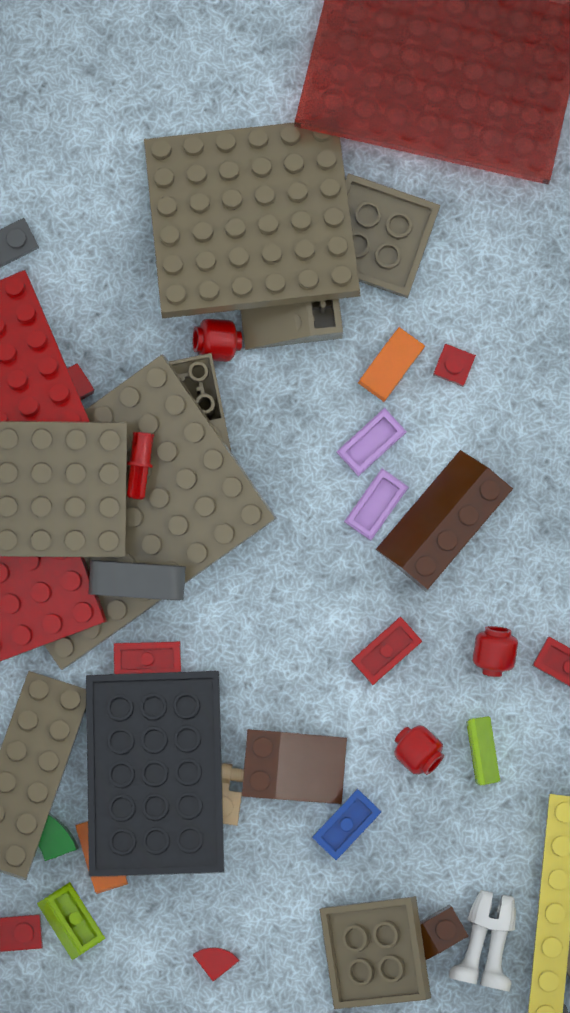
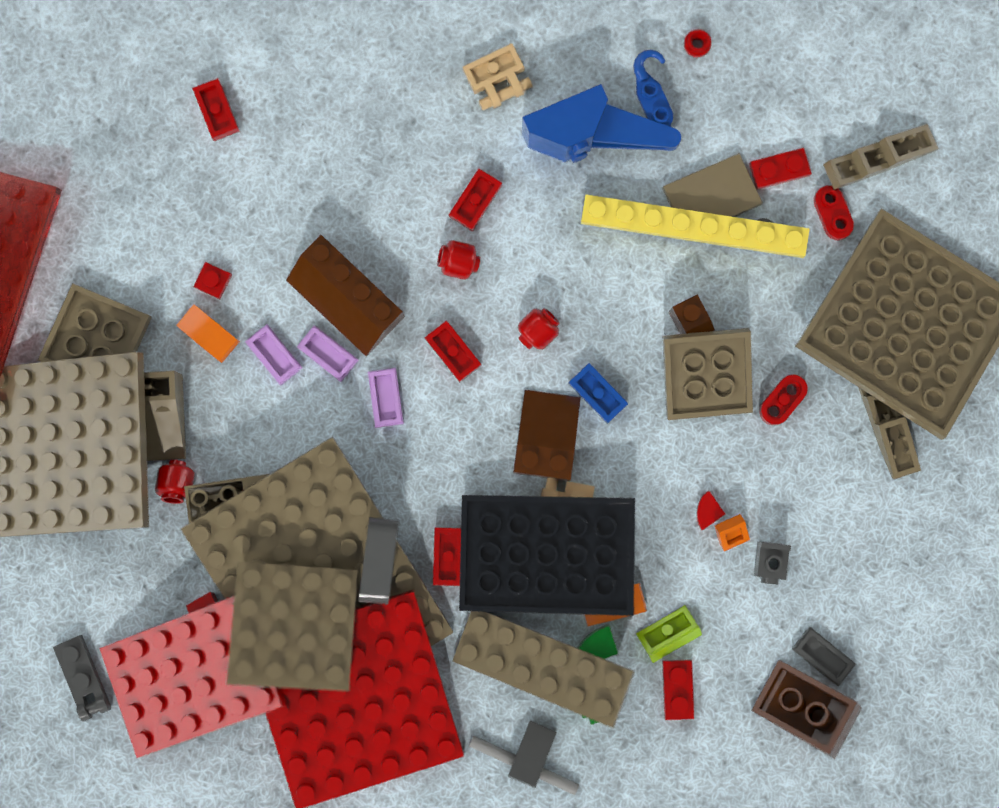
camera: 85 degrees left, 0 degrees up
red axle [126,432,154,500] -> none
white piece [449,890,516,992] -> none
lime slope [466,716,500,786] -> none
none -> lavender tile [368,368,404,428]
none -> orange plate [714,514,750,552]

